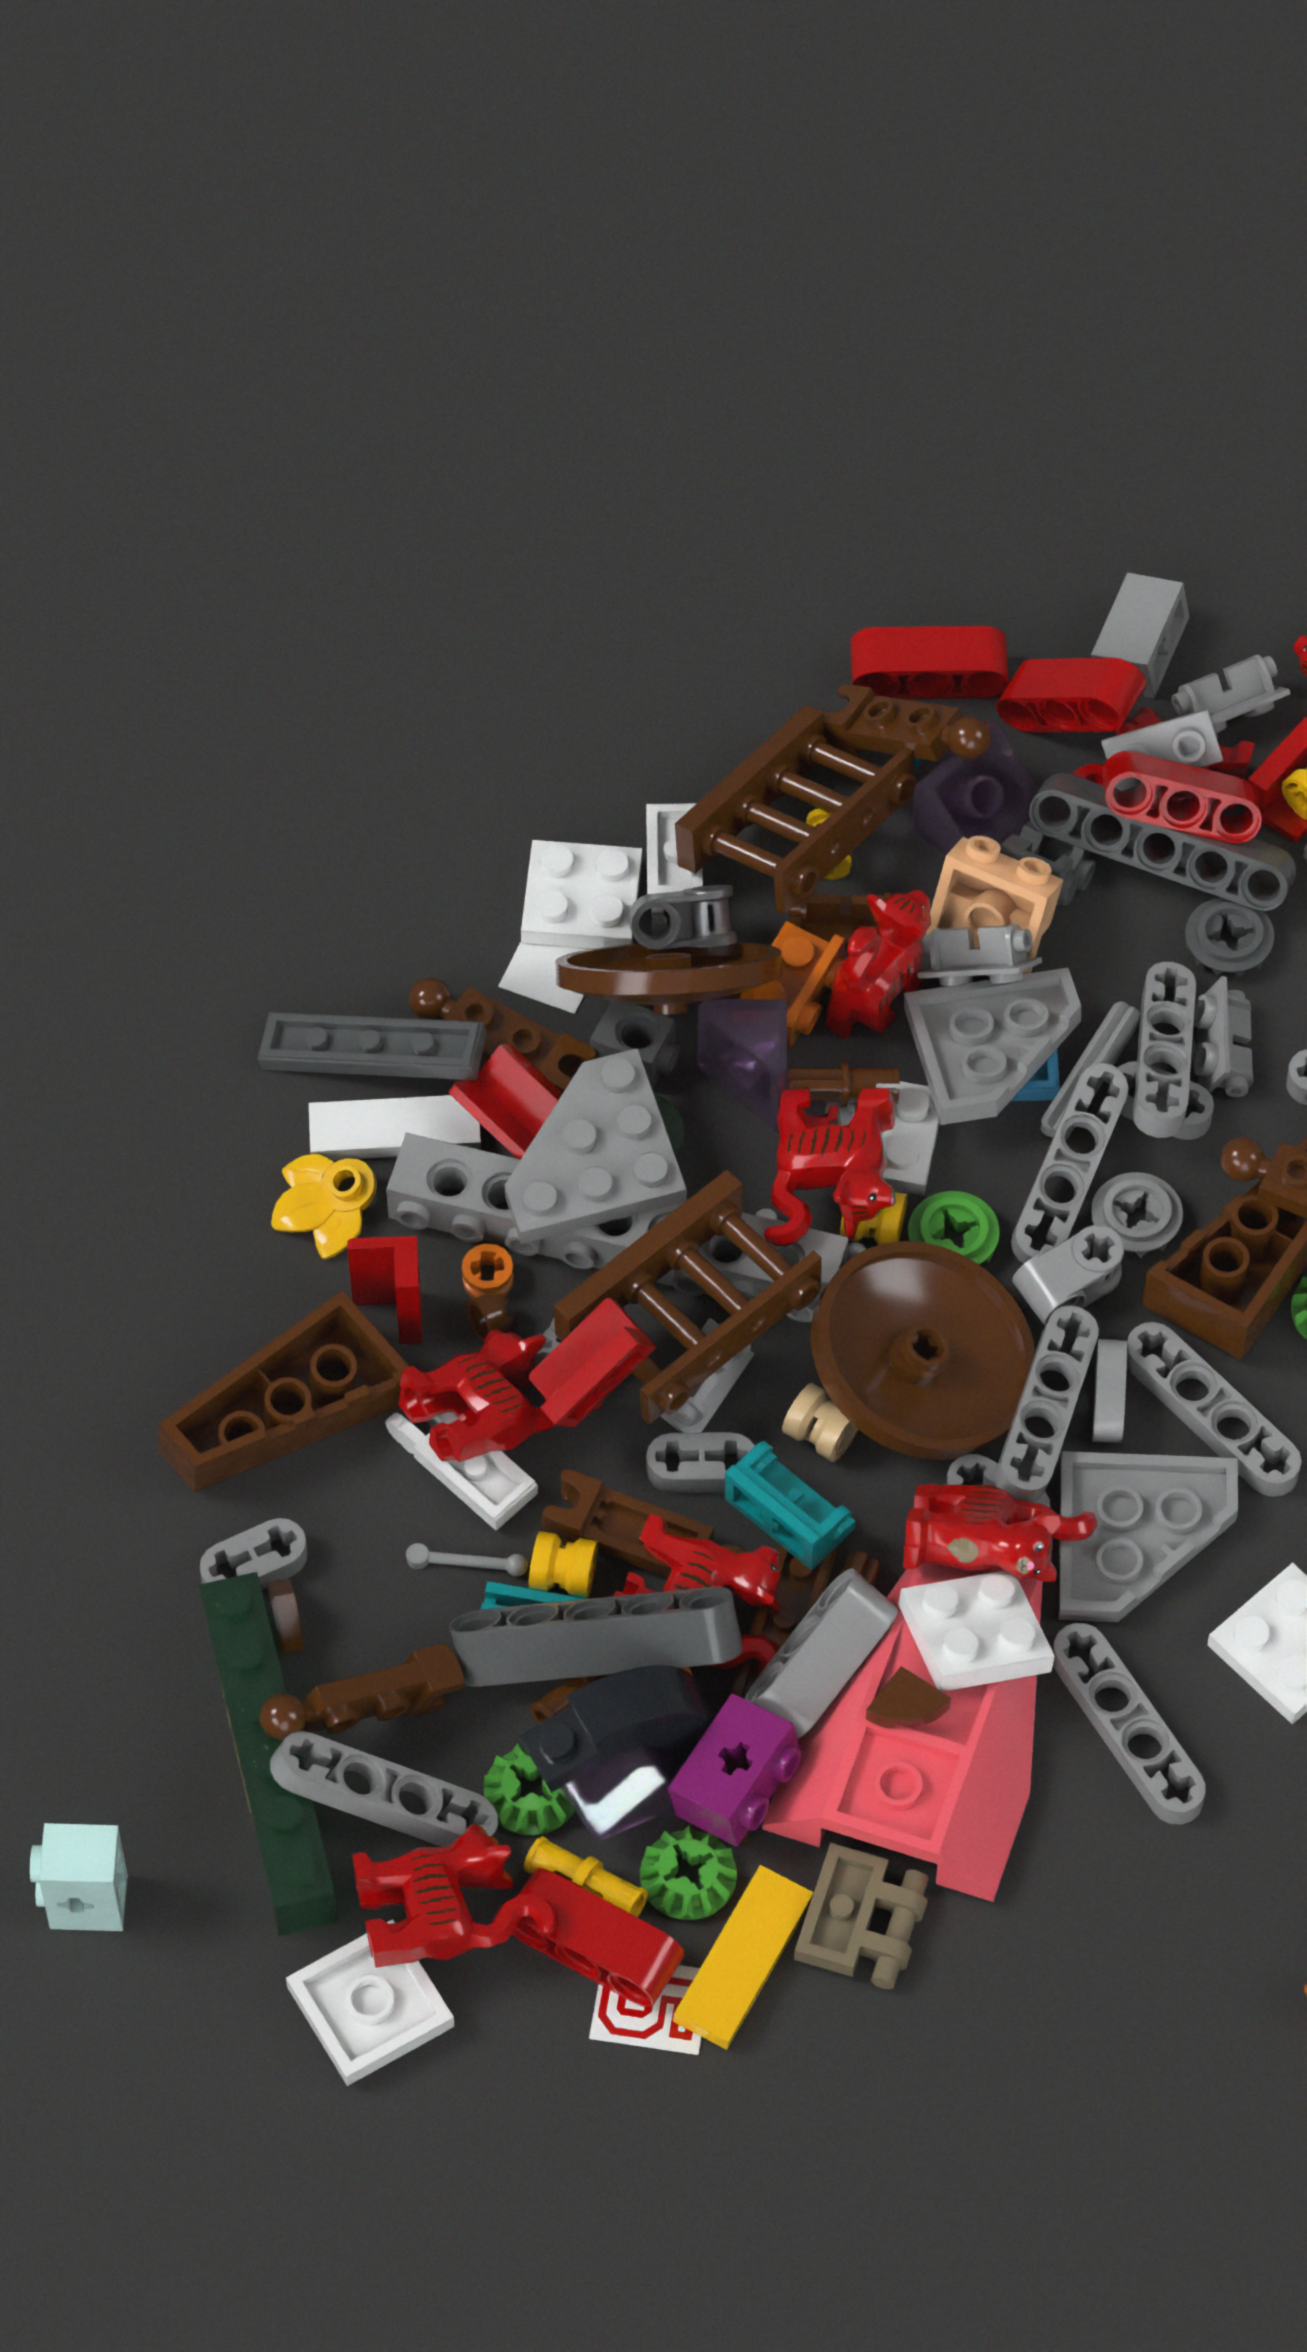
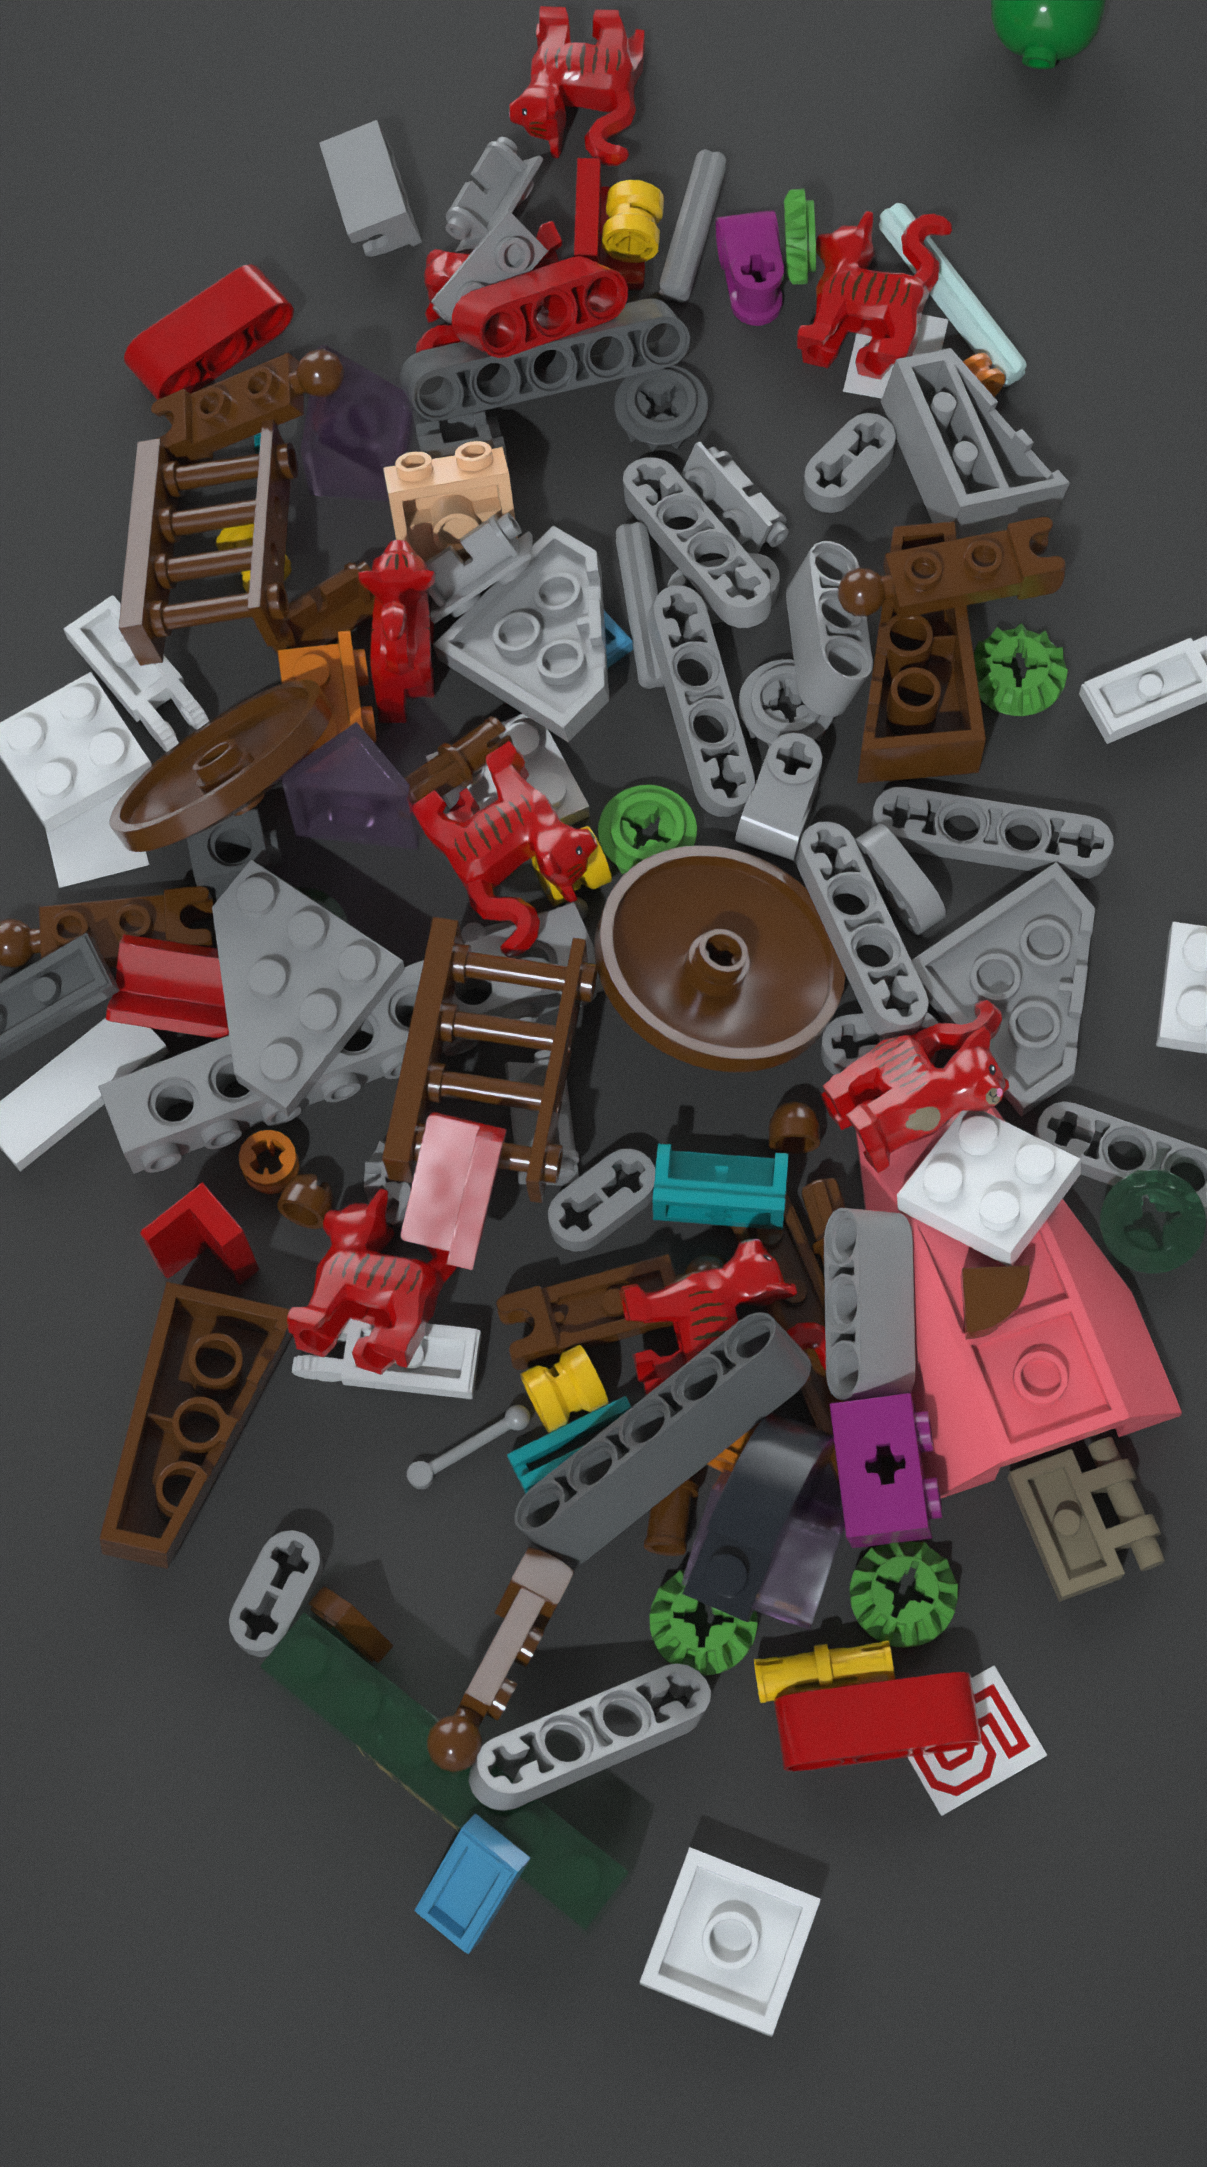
camera: 35 degrees left, 10 degrees up
light aqua brick [30,1823,128,1931] -> none
yellow plate [271,1154,377,1260] -> none
red animal [352,1825,559,1968] -> none
flat silver piece [628,885,738,950] -> none
yellow tile [673,1865,814,2050] -> none
tan wheel [782,1383,859,1462] -> none
red beam [996,657,1147,733] -> none
none -> dark azure tile [414,1813,530,1955]
none -> reddish brown hinge [768,1101,820,1154]
none -> light grey beam [786,541,873,717]
none -> clear green gear [1100,1169,1206,1273]

